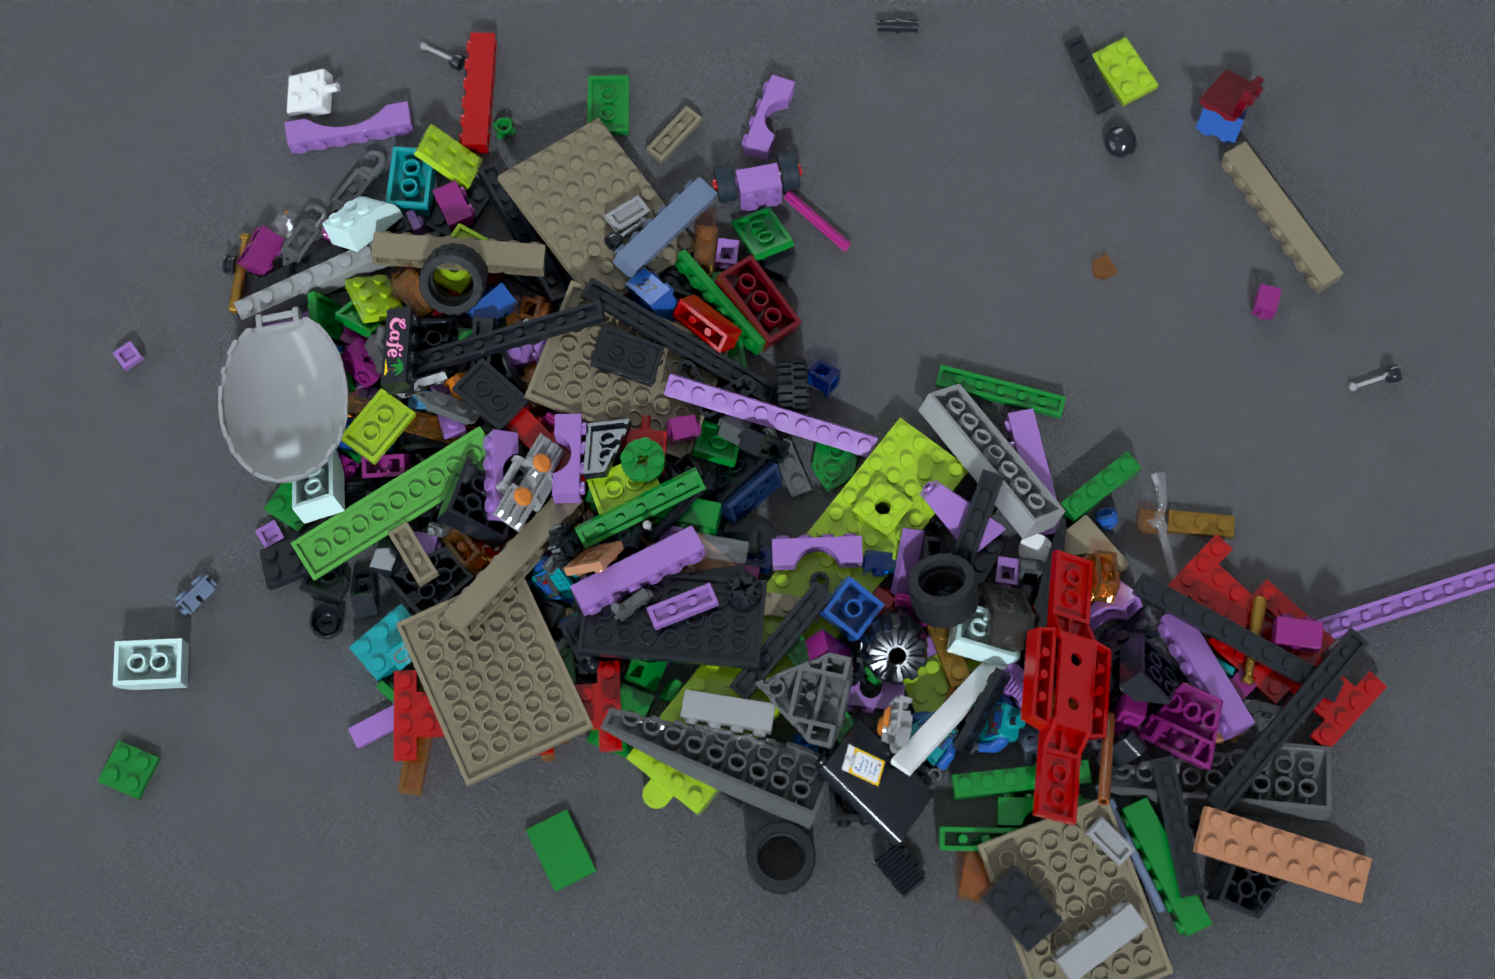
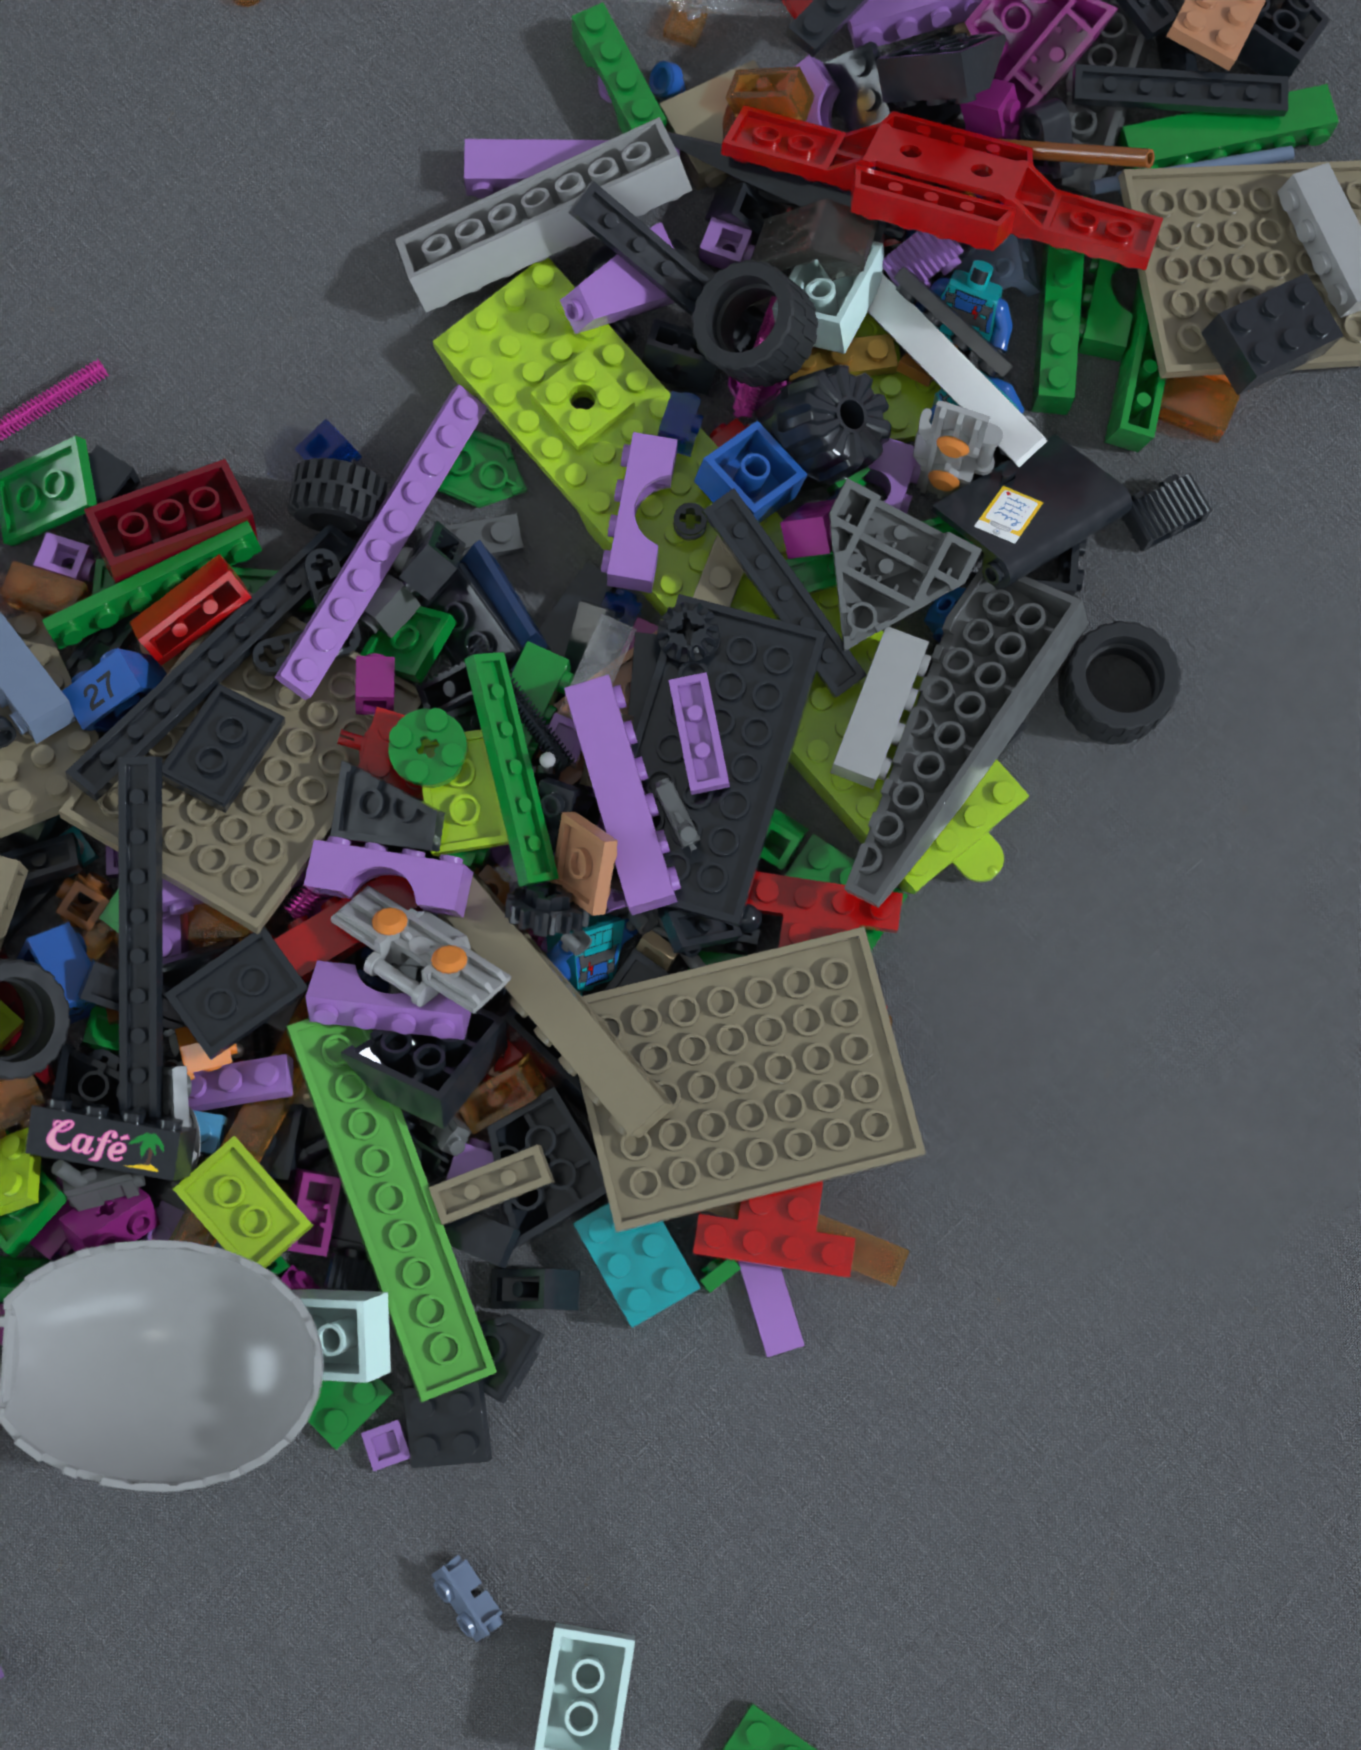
camera: 85 degrees left, 5 degrees up
black hair [309,603,344,640] -> none
teal tile [385,639,412,671] -> none
dark grey plate [415,389,496,433] -> none
green tile [526,809,597,892] -> none
green tile [659,679,683,702] -> none
medium lavender tile [890,528,925,595] -> none
green plate [935,365,1066,419] -> none
white sticker [1019,534,1052,570] -> none
light grey tile [1085,816,1135,867] -> none

